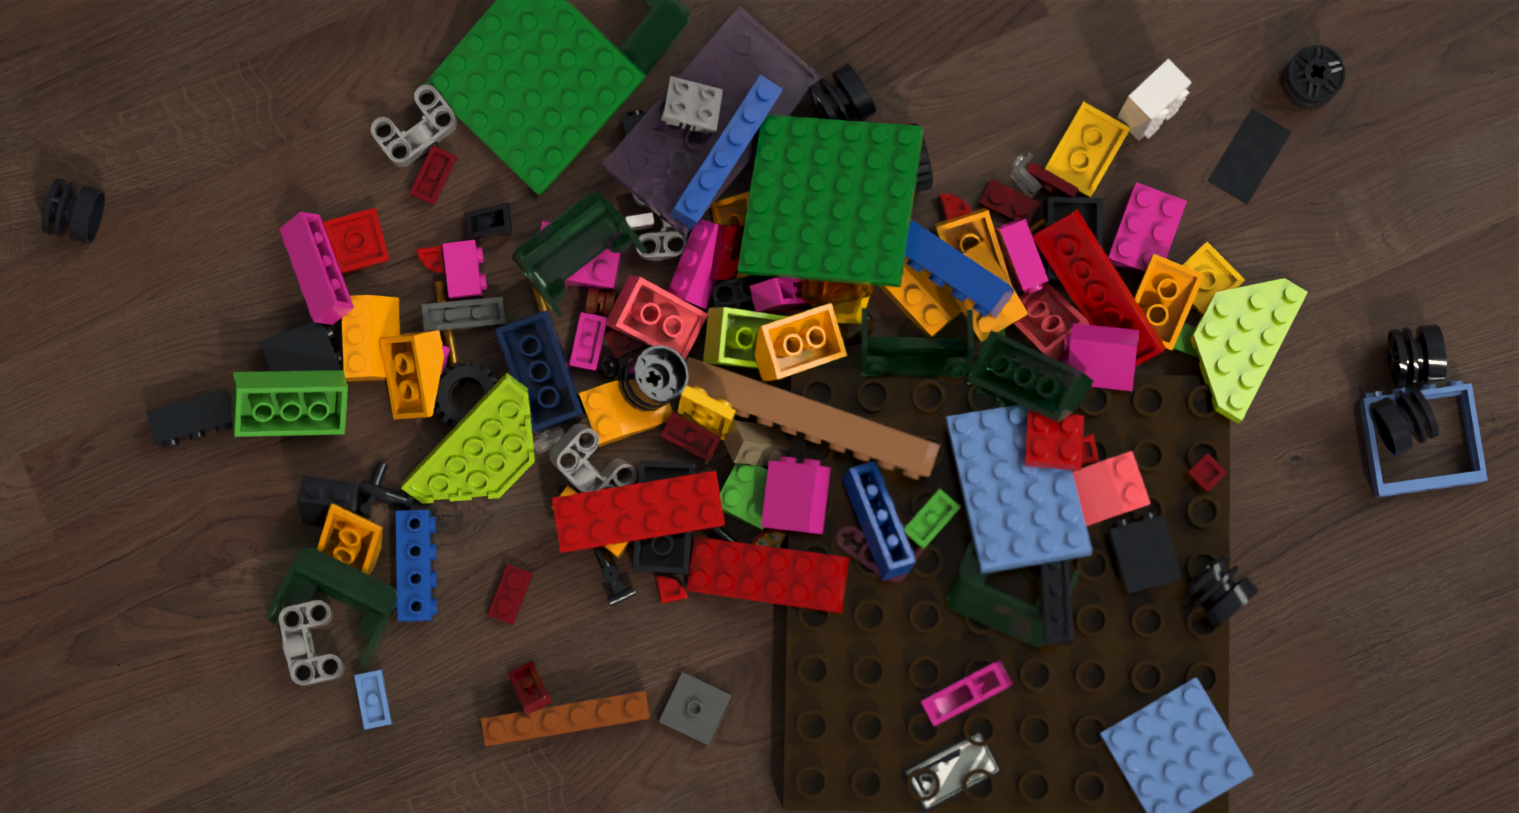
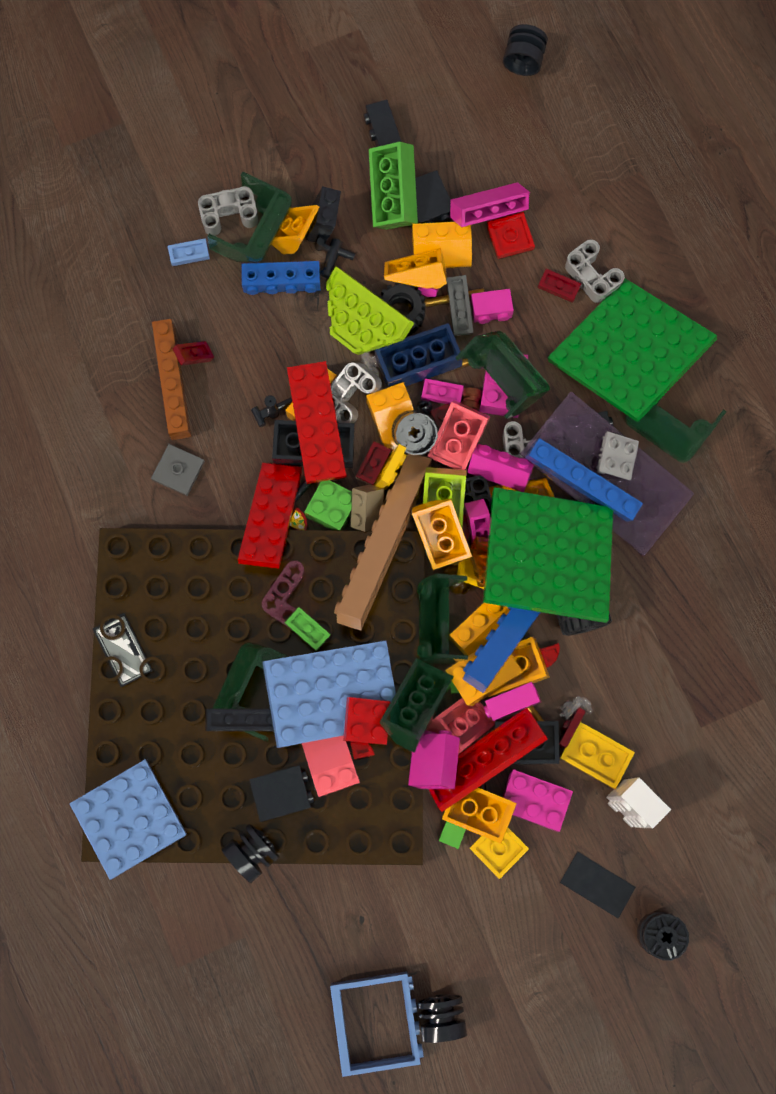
camera: 90 degrees right, 5 degrees down
red tile [416,246,446,274] -> none
black slope [465,202,512,240] -> none
dark red plate [487,564,534,625] -> none
white tile [626,213,655,232] -> none
red tile [656,576,688,604] -> none
dark red plate [711,224,744,280] -> none
dark pink brick [761,456,830,534] -> none
black wheel [808,64,877,122] -> none
blue brick [843,461,915,581] -> none
dark pink slope [921,660,1013,726] -> none
dark red plate [979,179,1040,225] -> none
dark red plate [1187,453,1227,493] -> none
lime plate [1190,278,1308,424] -> none
black wheel [1369,384,1439,456] -> none

